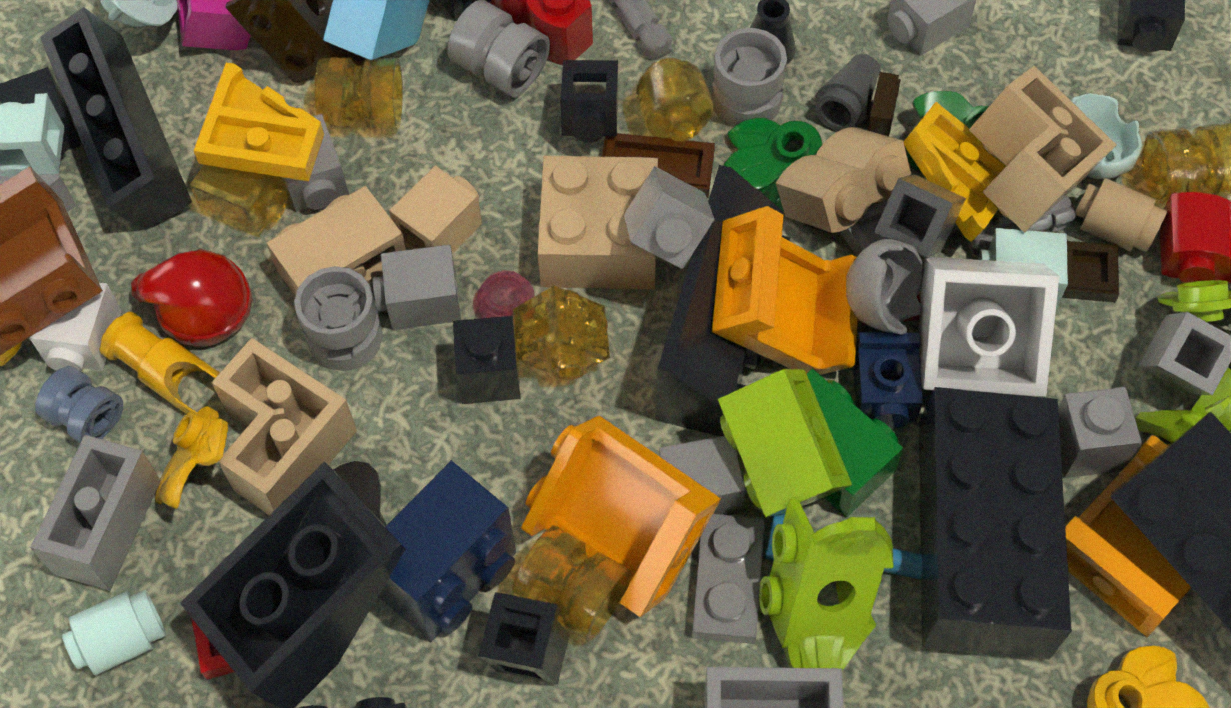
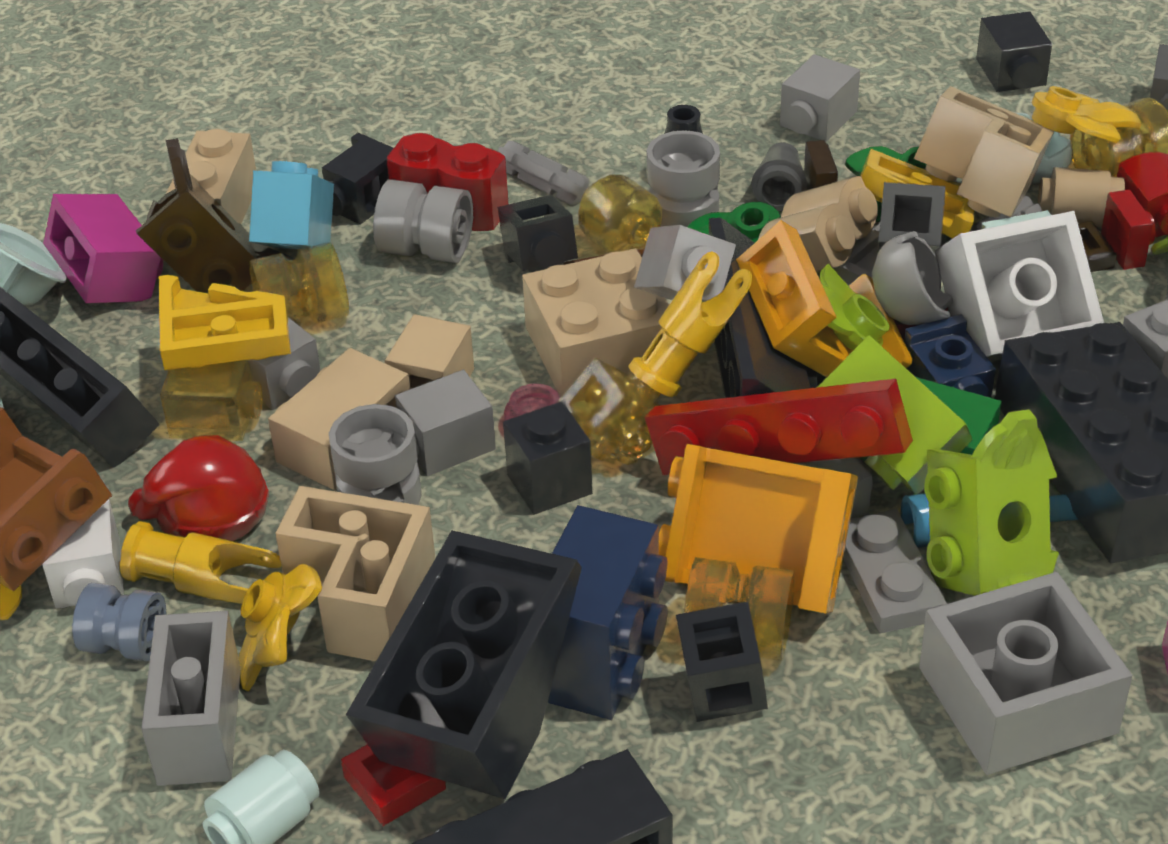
camera: 20 degrees left, 20 degrees down
none -> yellow piece [628,251,752,398]
none -> red plate [644,378,913,475]
none -> lime plate [819,264,890,350]
none -> yellow plate [1031,86,1142,143]
none -> red plate [1101,189,1156,270]

